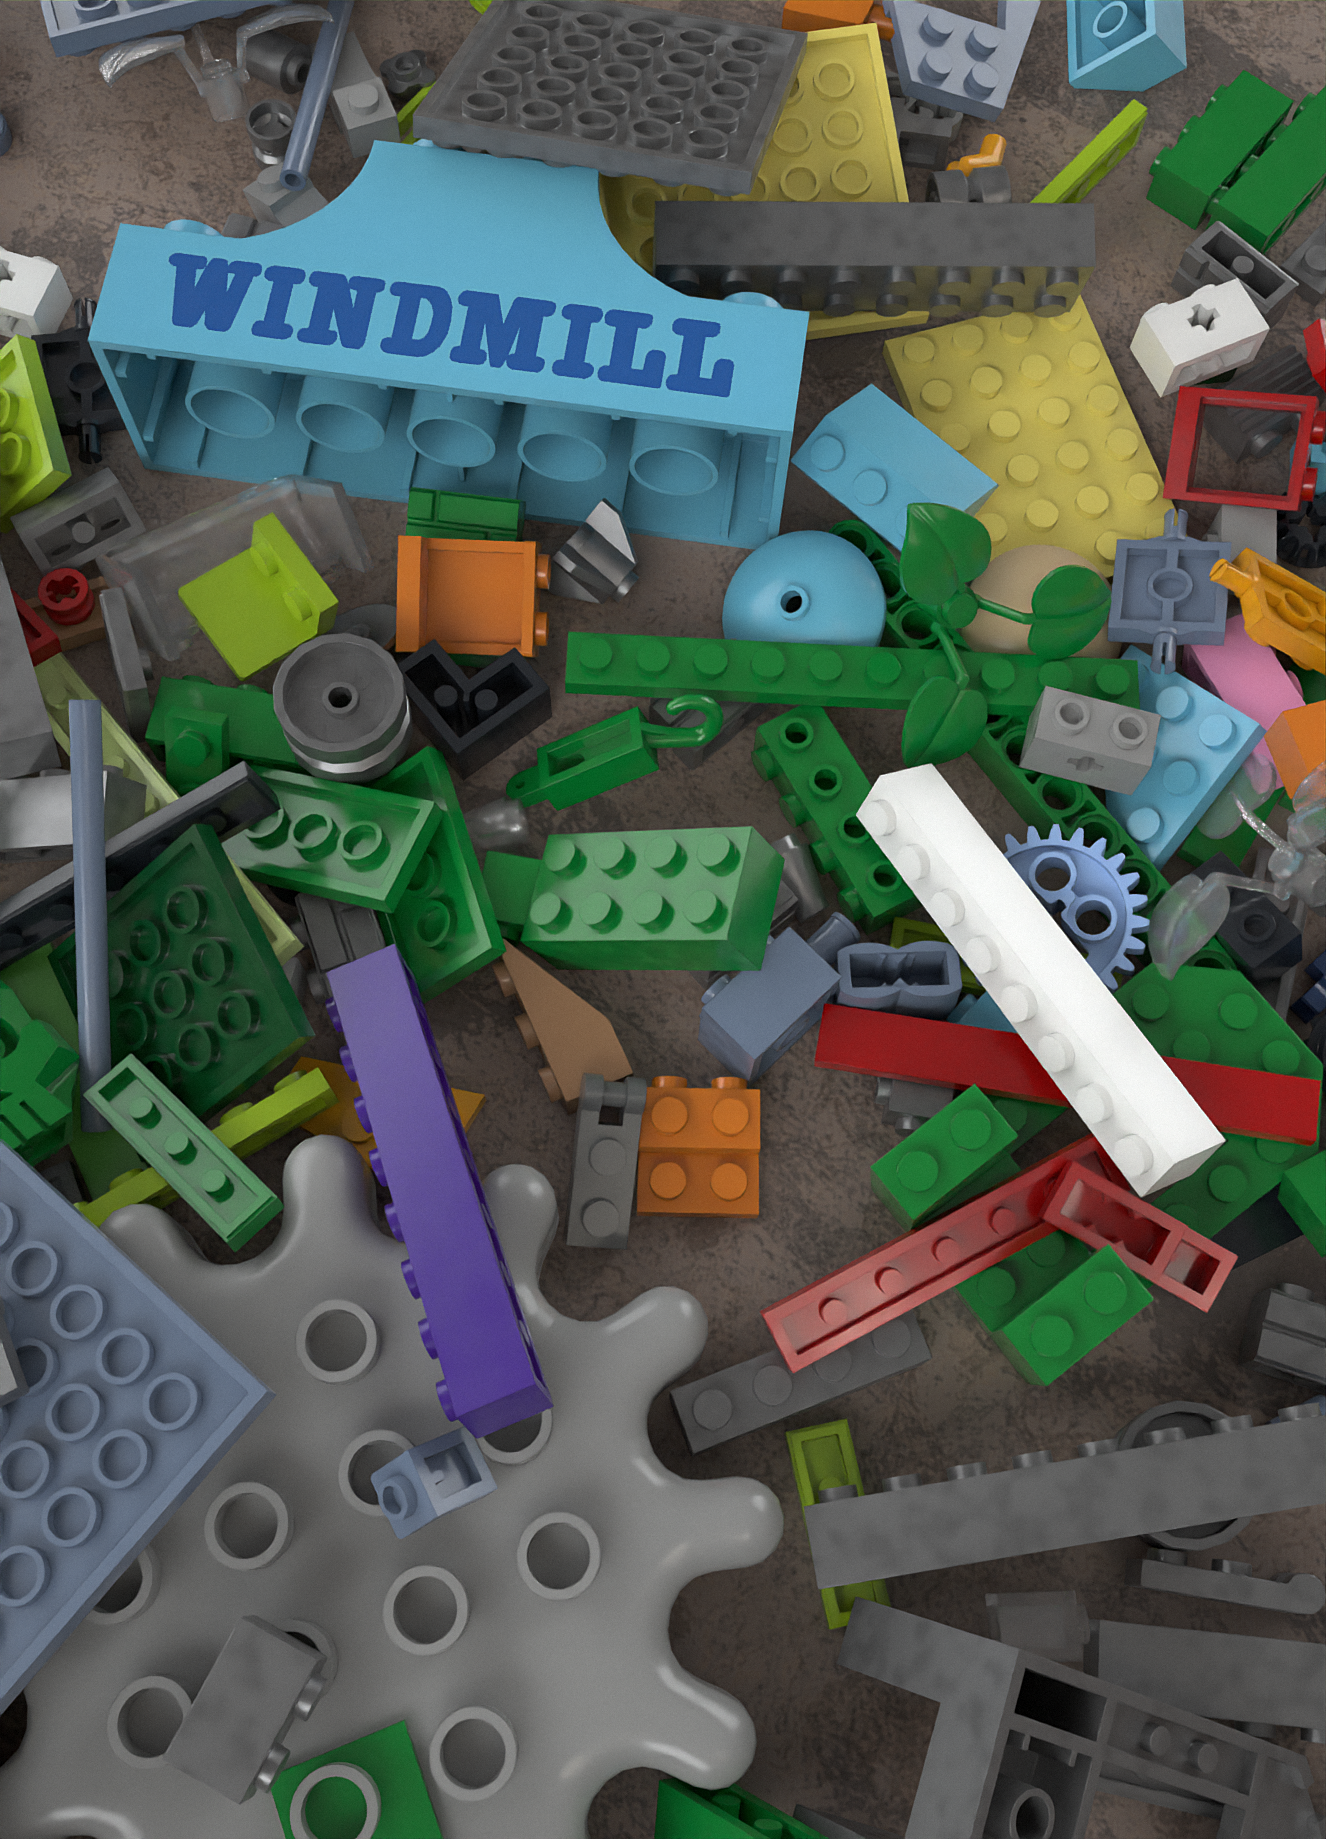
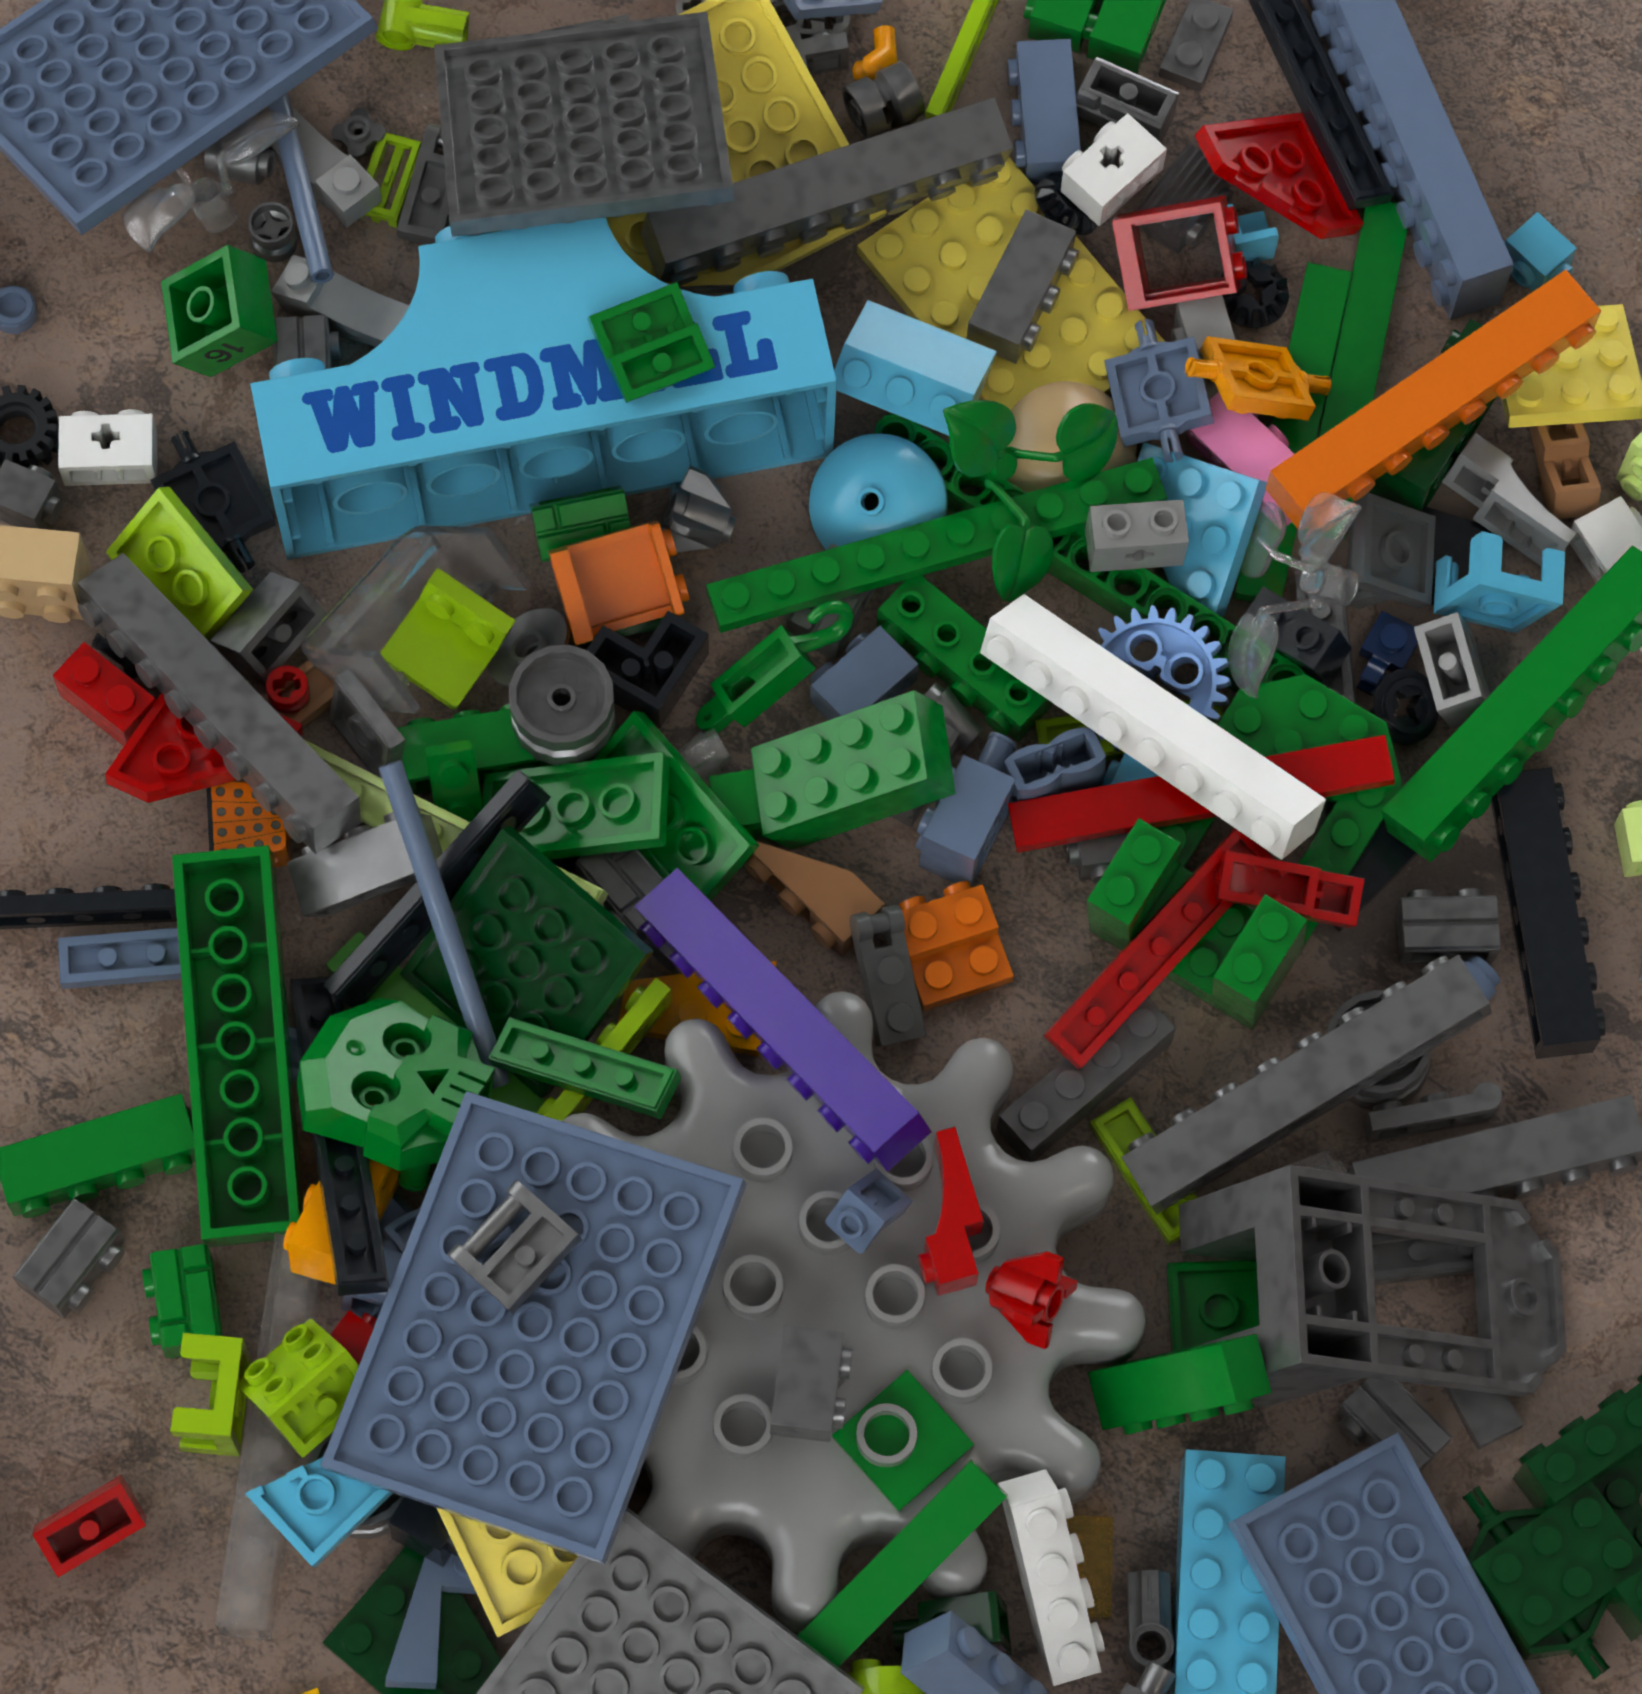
camera: 20 degrees left, 0 degrees up
none -> green brick [161,245,278,377]
none -> green slope [587,282,715,403]
none -> sand blue brick [810,625,919,720]
none -> red slope [918,1127,984,1296]
none -> flat silver brick [966,209,1079,364]
none -> red brick [985,1251,1078,1349]
none -> sand blue brick [1007,39,1081,184]
none -> black gear [1034,174,1098,235]
none -> green tile [1166,1260,1260,1352]

